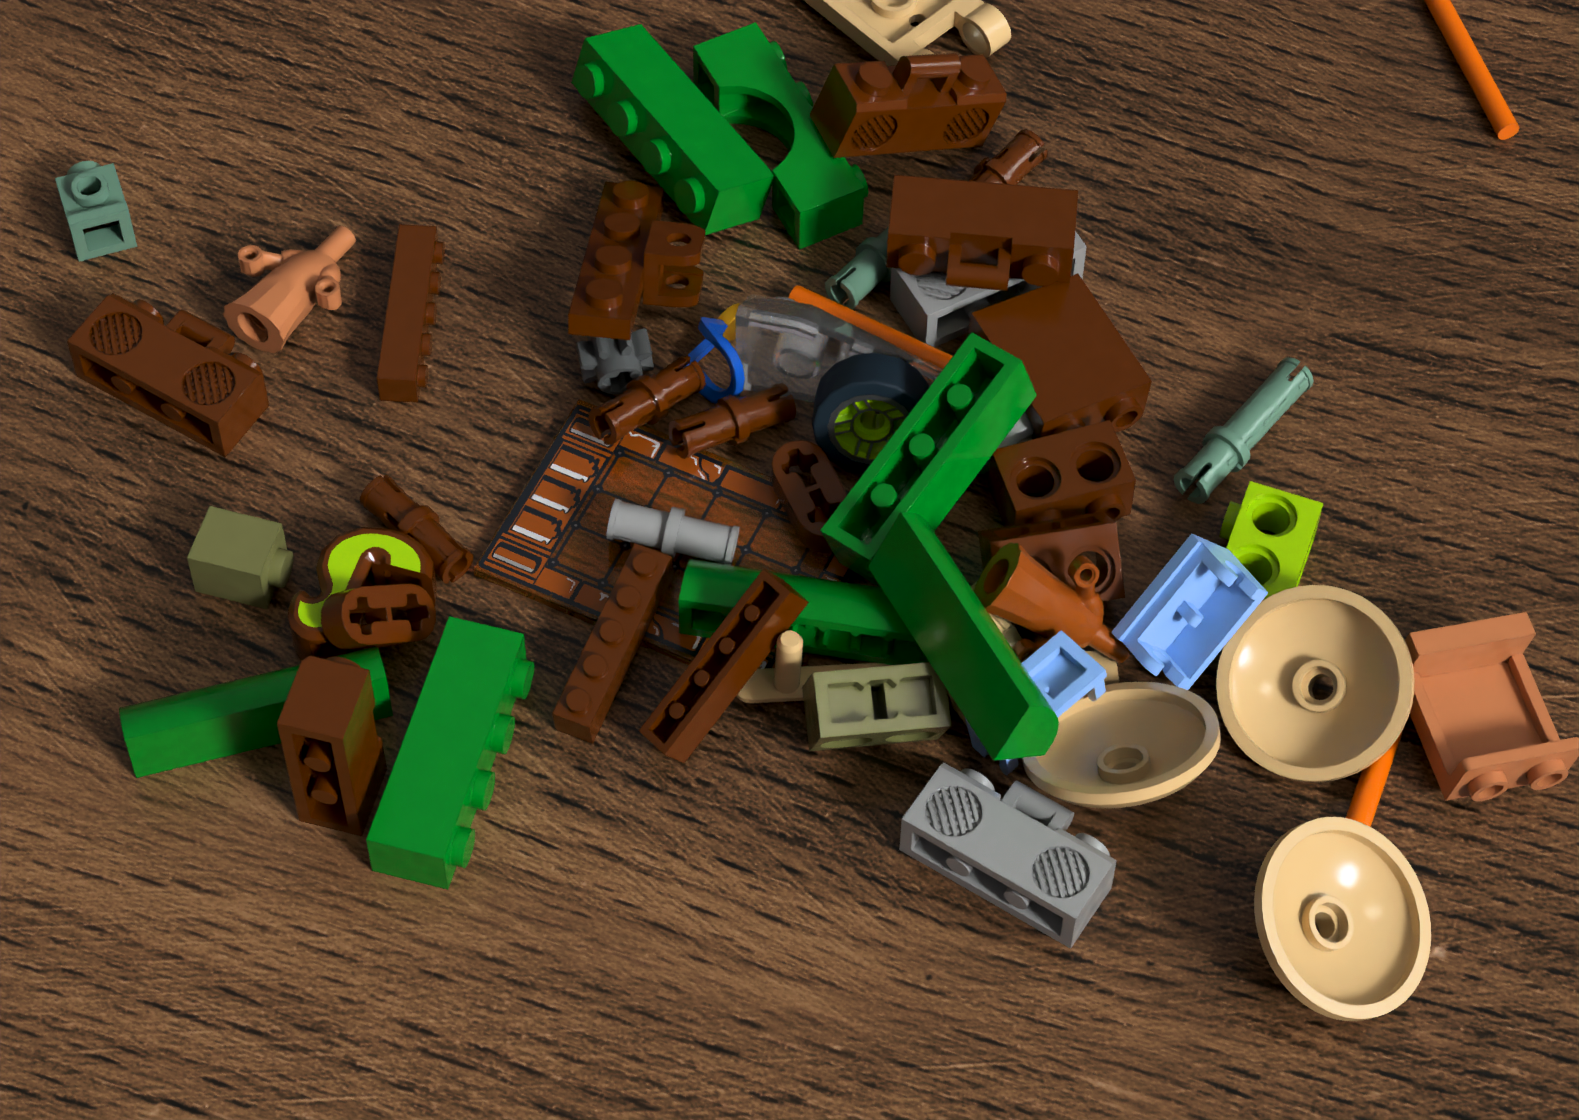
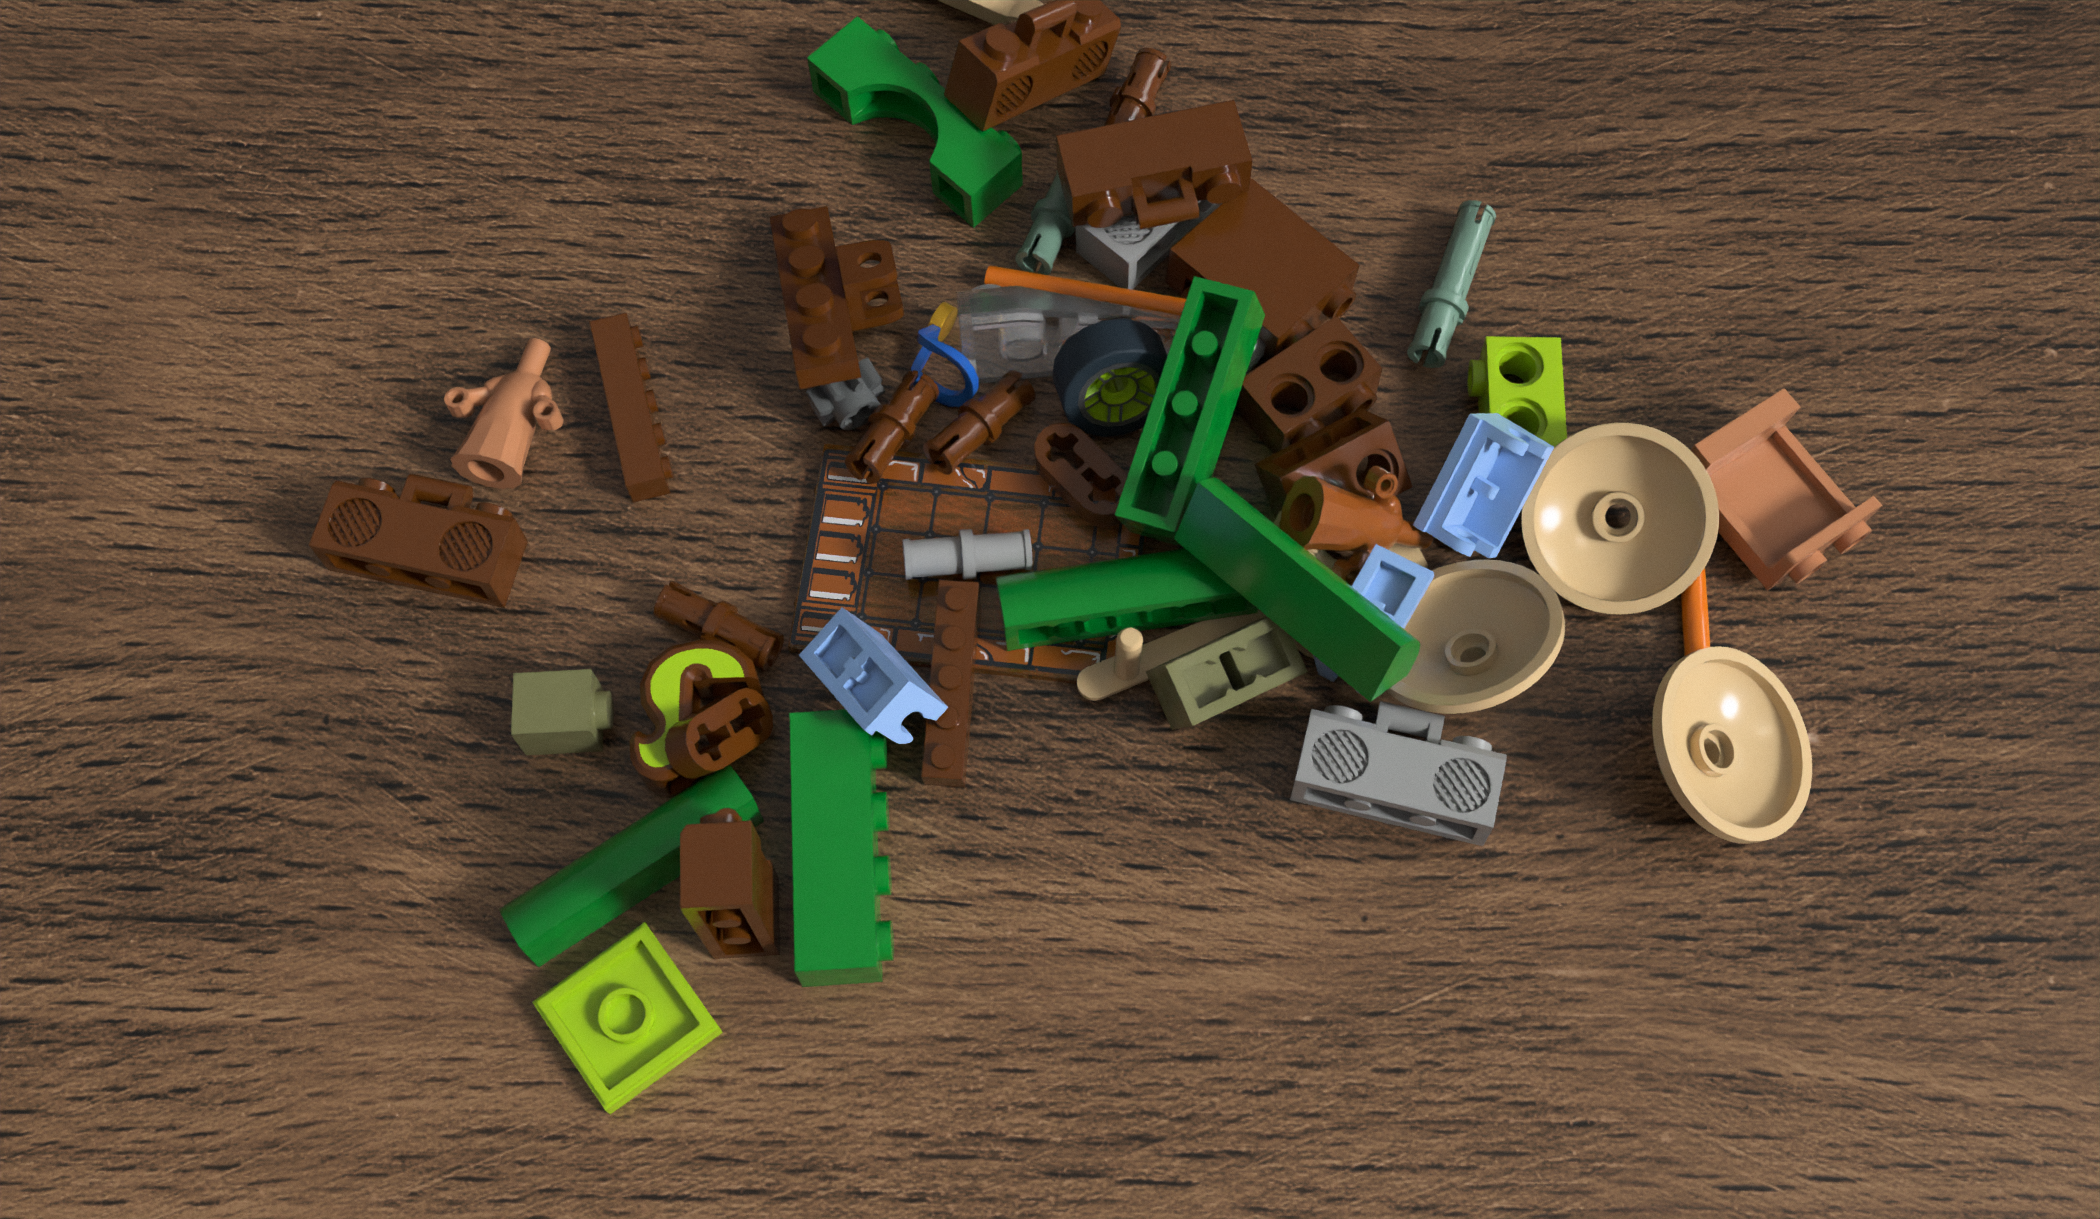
camera: 15 degrees left, 10 degrees up
sand green brick [55,161,137,262] -> none
green brick [571,24,775,235] -> none
reddish brown piece [639,569,809,763] -> none
none -> lime tile [532,922,723,1115]
none -> light blue hinge [799,607,948,744]

